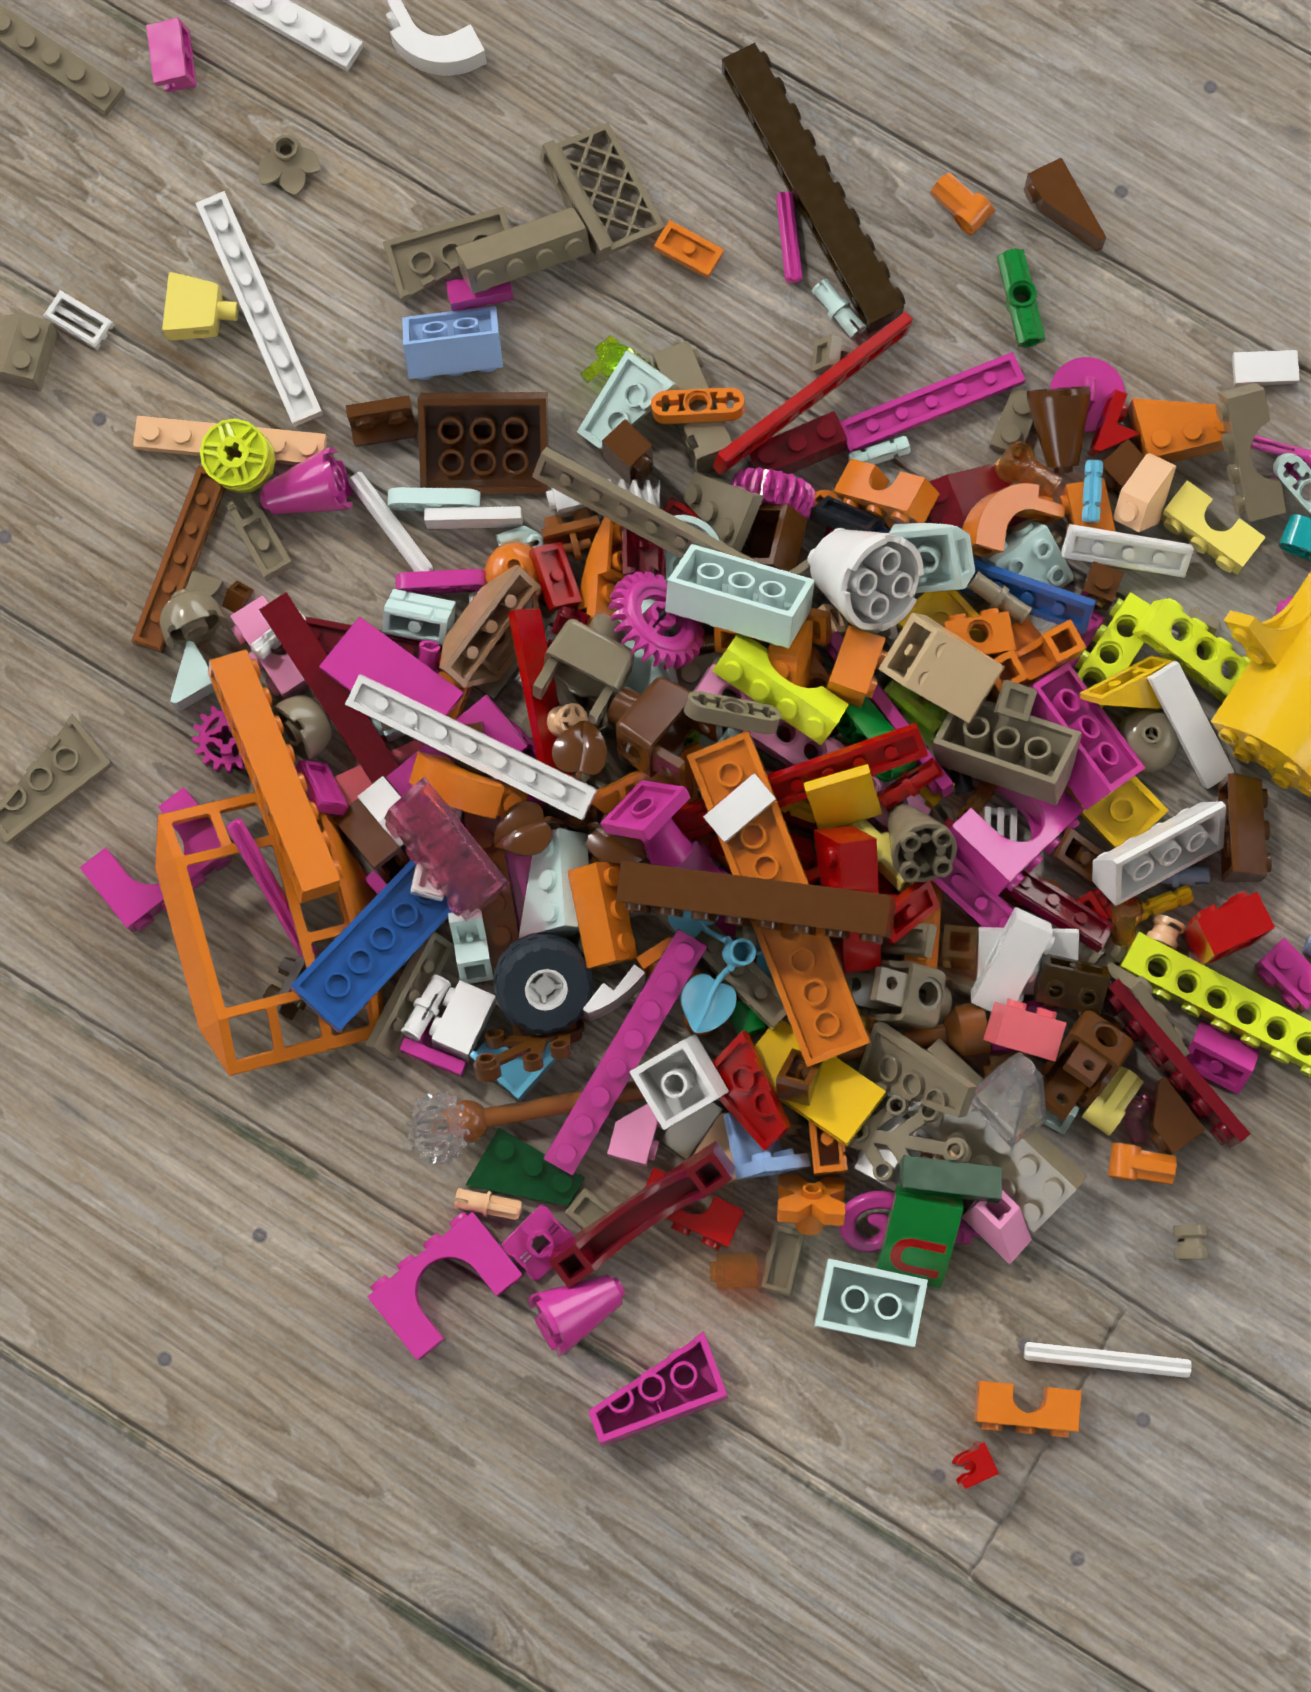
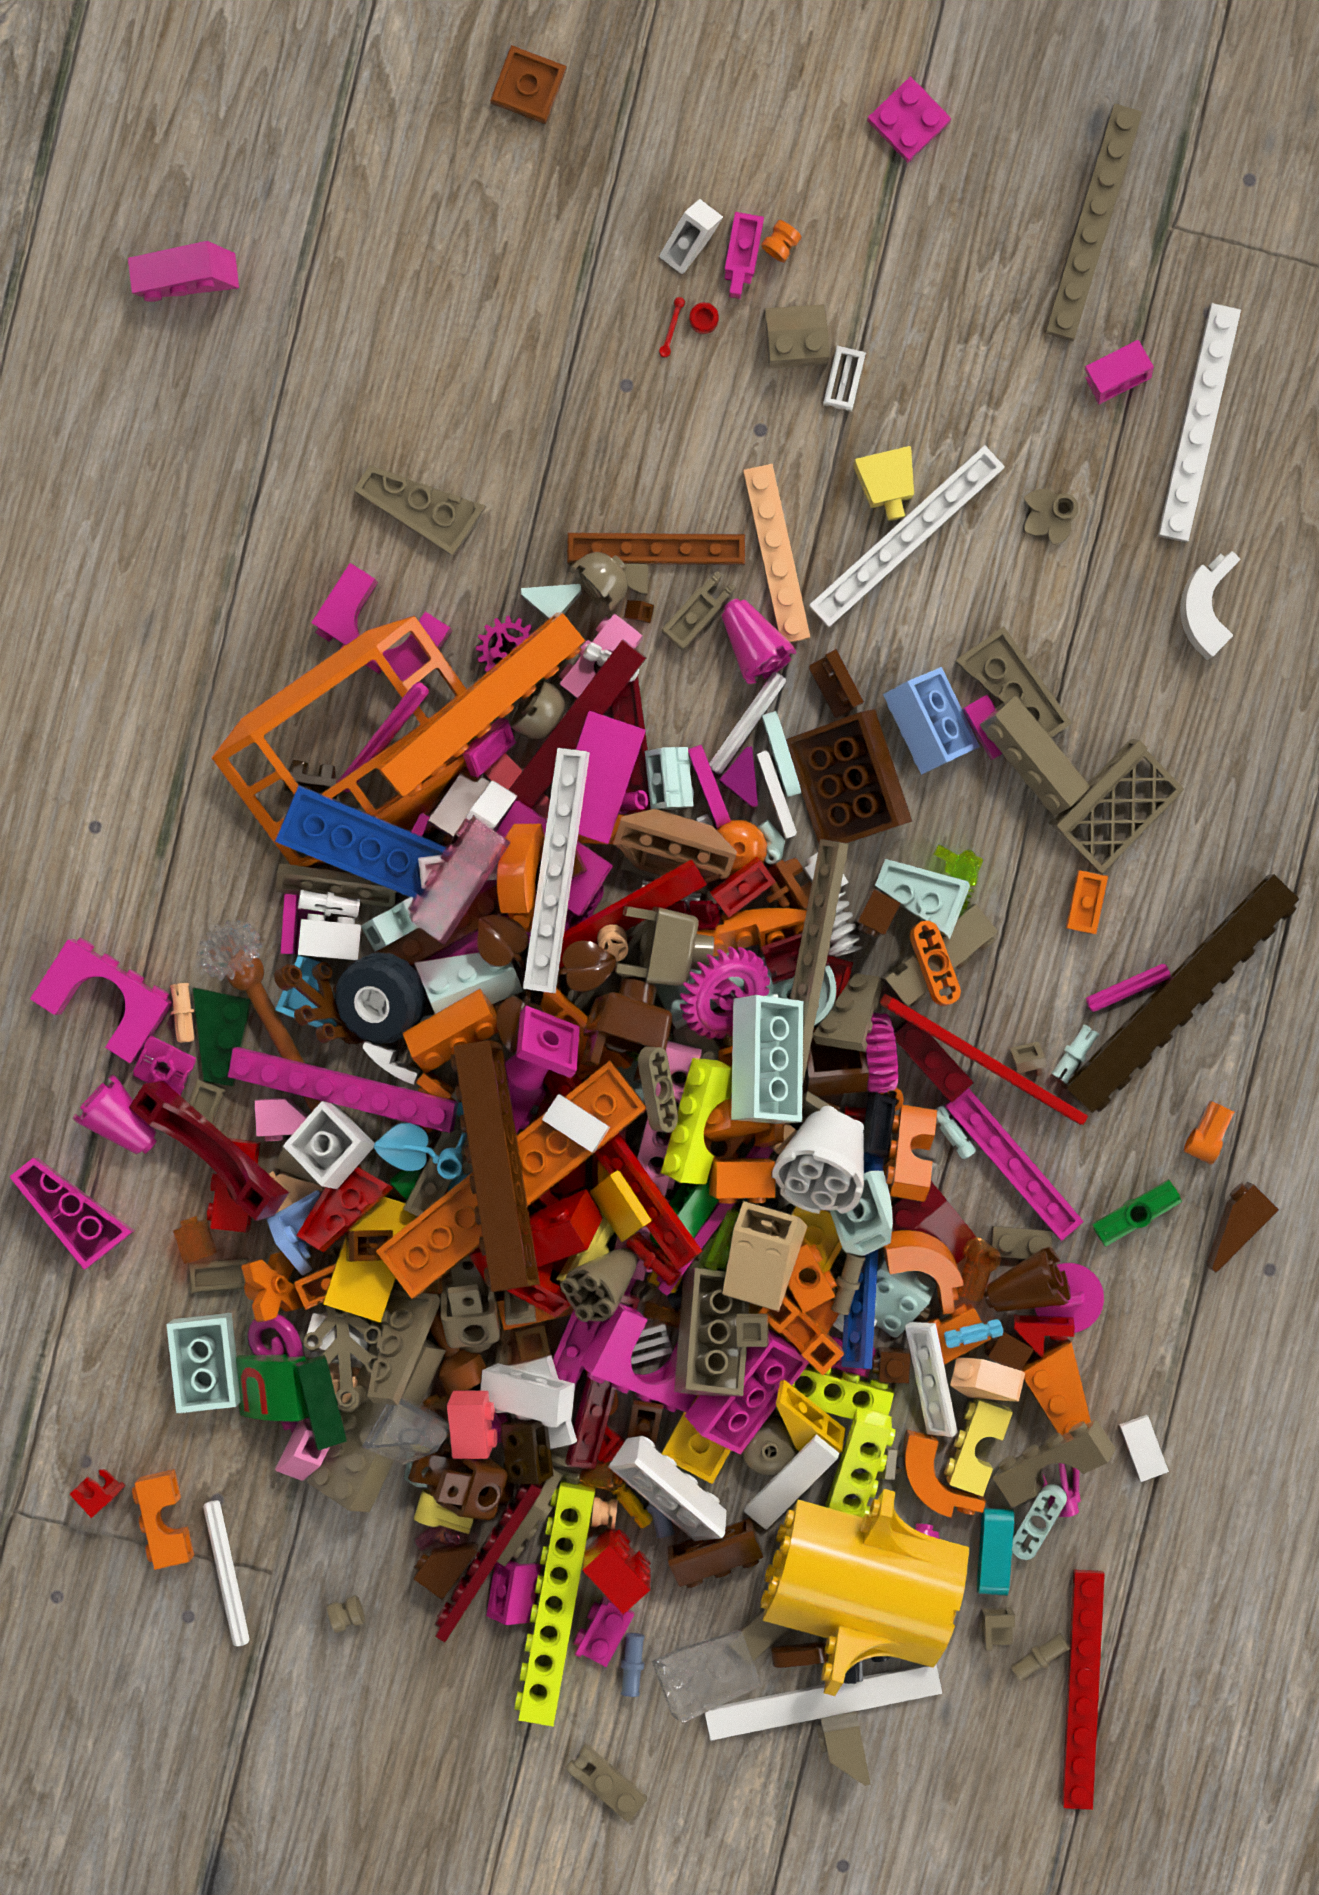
camera: 65 degrees right, 10 degrees up
neon yellow wheel [200,418,276,493] -> none
orange piece [1107,1143,1177,1185] -> none
none -> magenta slope [719,746,758,808]
none -> orange arch [903,1429,986,1518]

